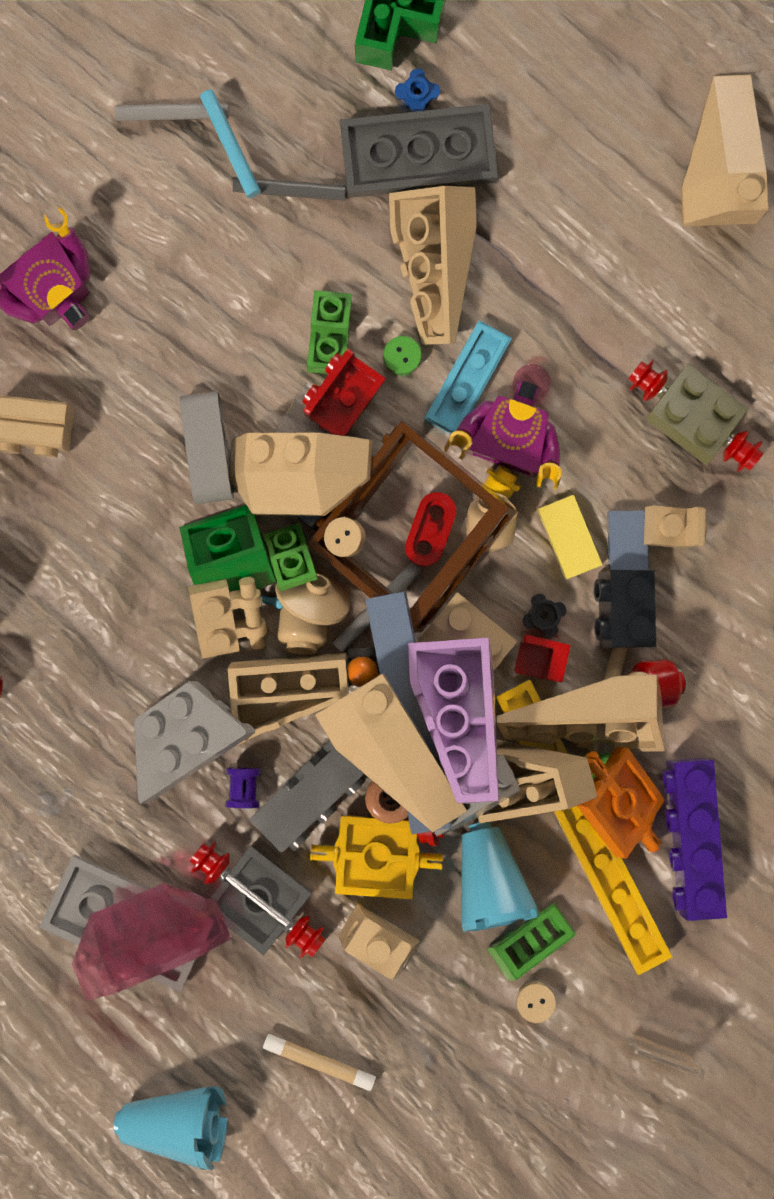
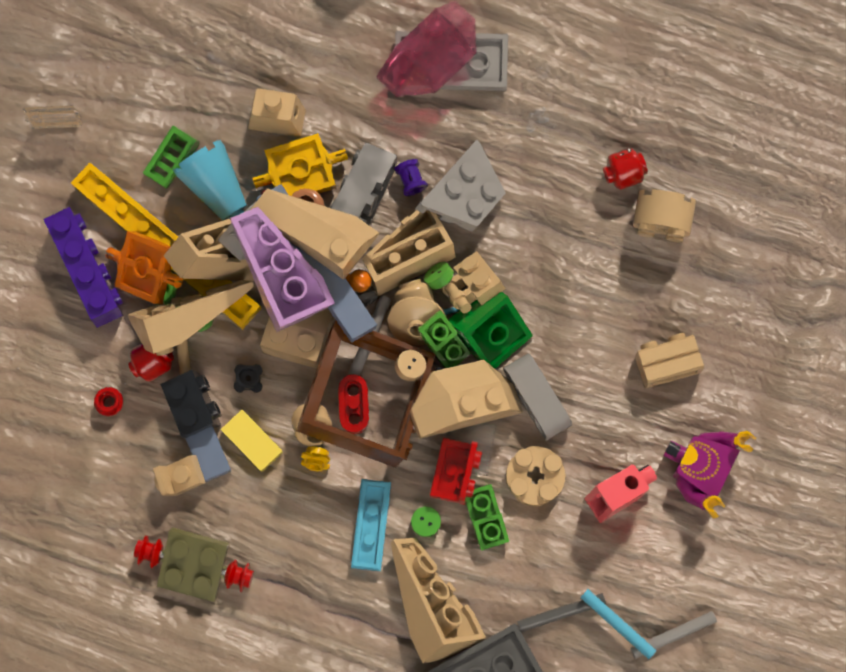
camera: 160 degrees right, 10 degrees down
dark grey plate [189,842,326,959] -> none
tan bar [262,1034,376,1091] -> none
magenta torso [444,381,562,490] -> none
clear pink tile [512,364,551,403] -> none
red panel [514,634,571,683] -> none
tan tile [516,981,556,1023] -> none
none -> red plate [94,387,124,417]
none -> bright green tile [424,262,454,290]
none -> tan plate [506,446,565,506]
none -> coral torso [584,465,657,523]

